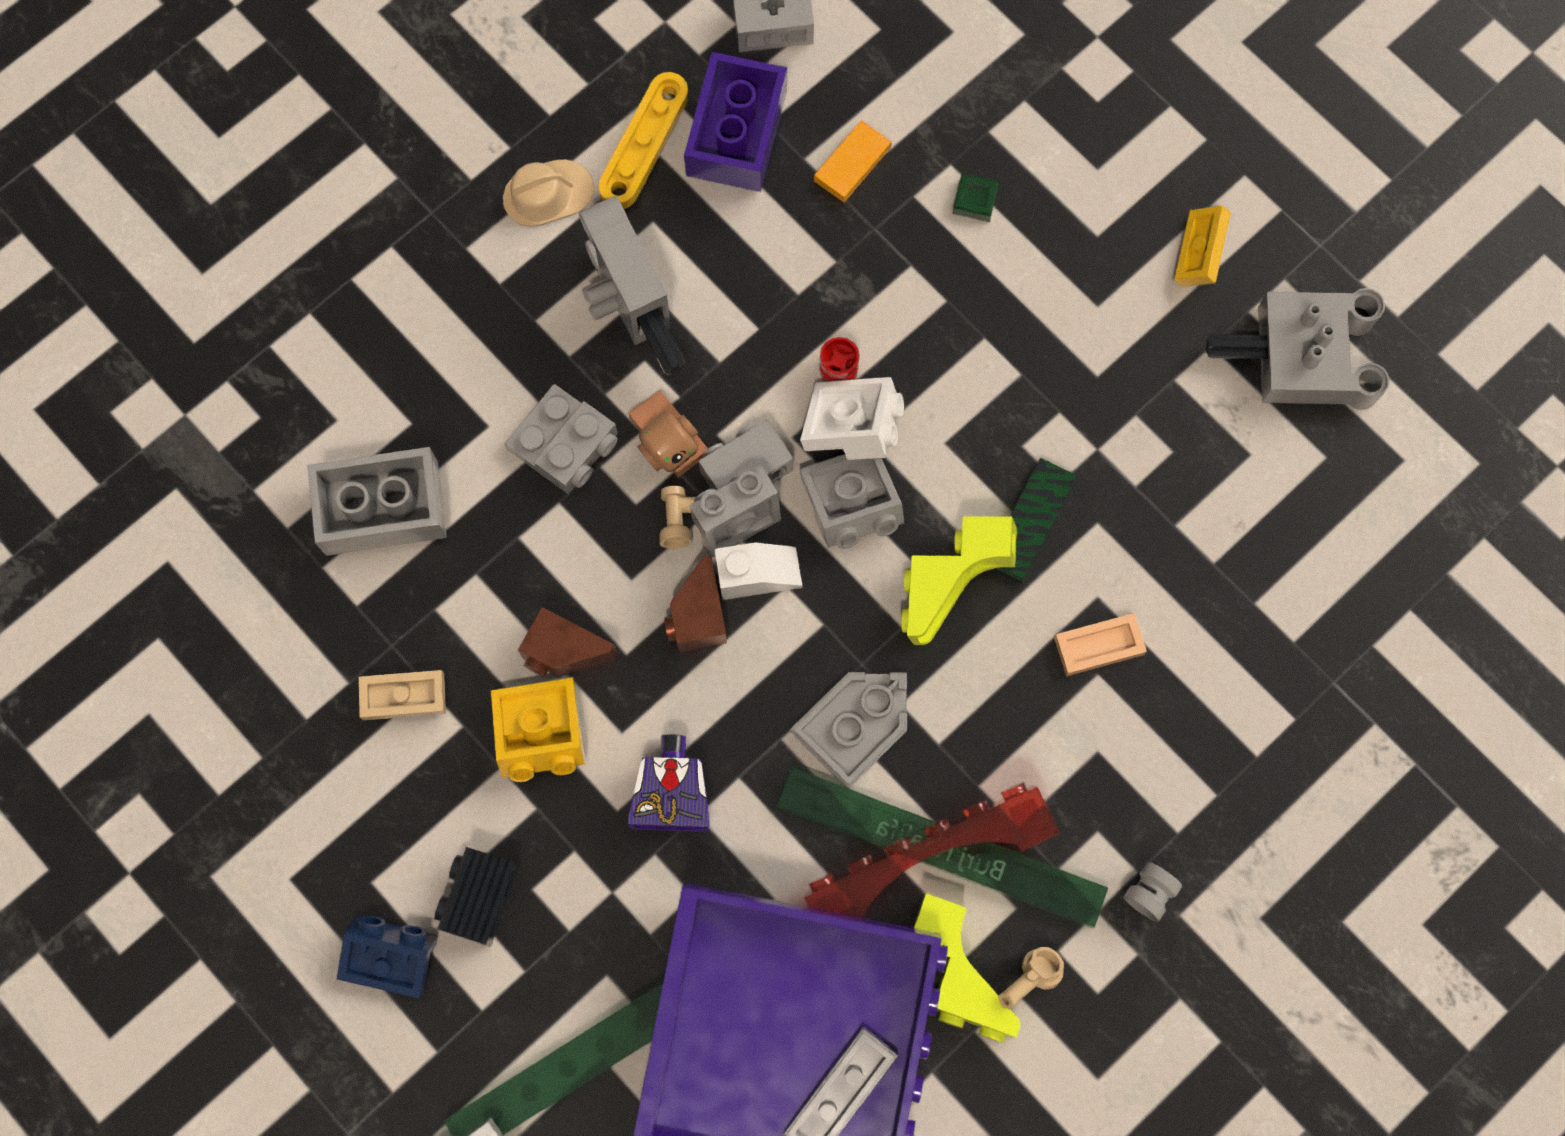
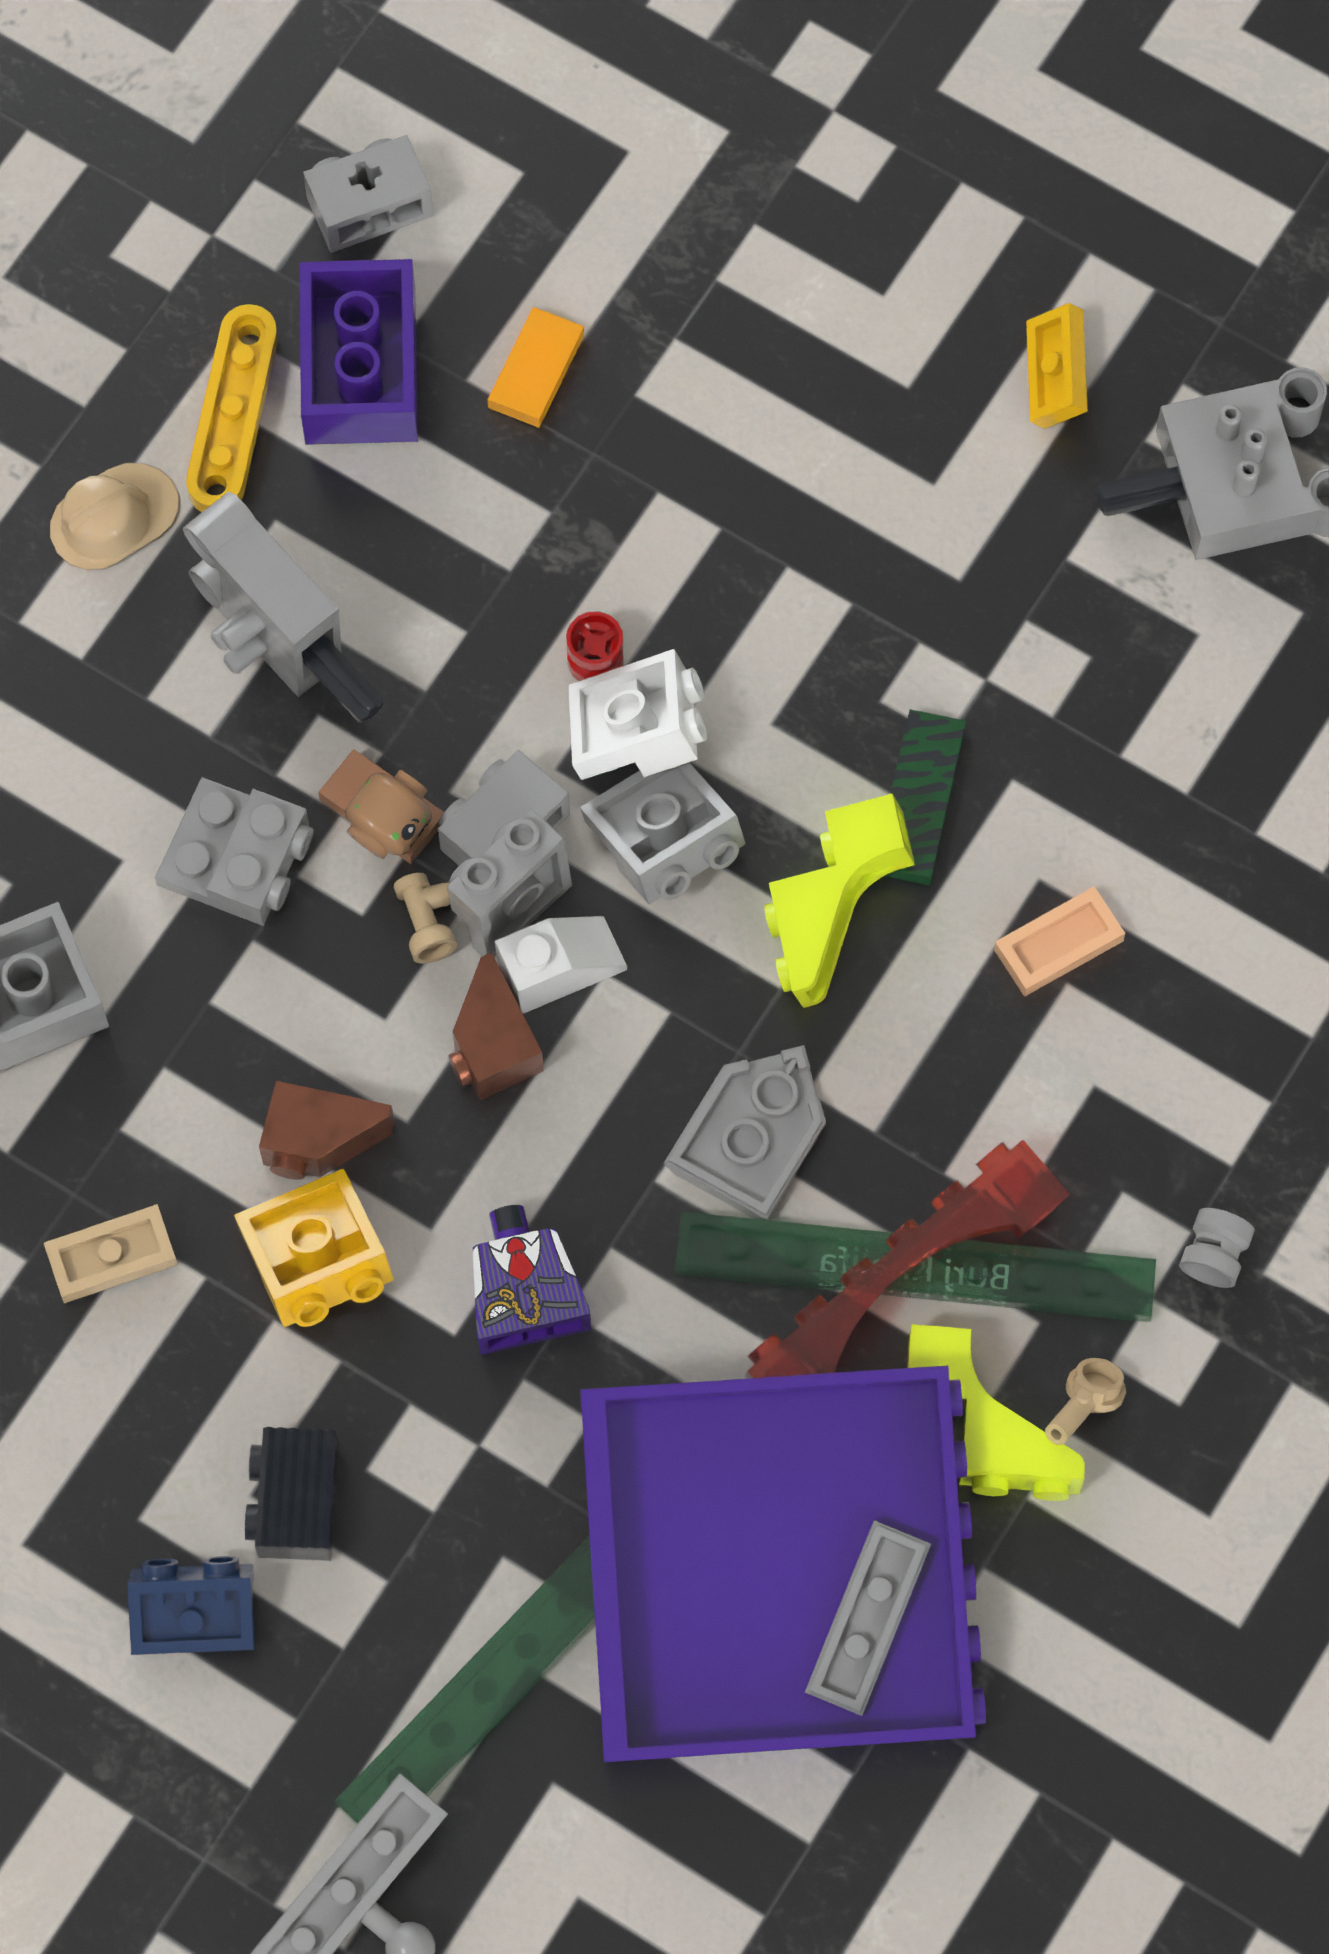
camera: 15 degrees left, 5 degrees down
dark green tile [952,174,999,222] -> none

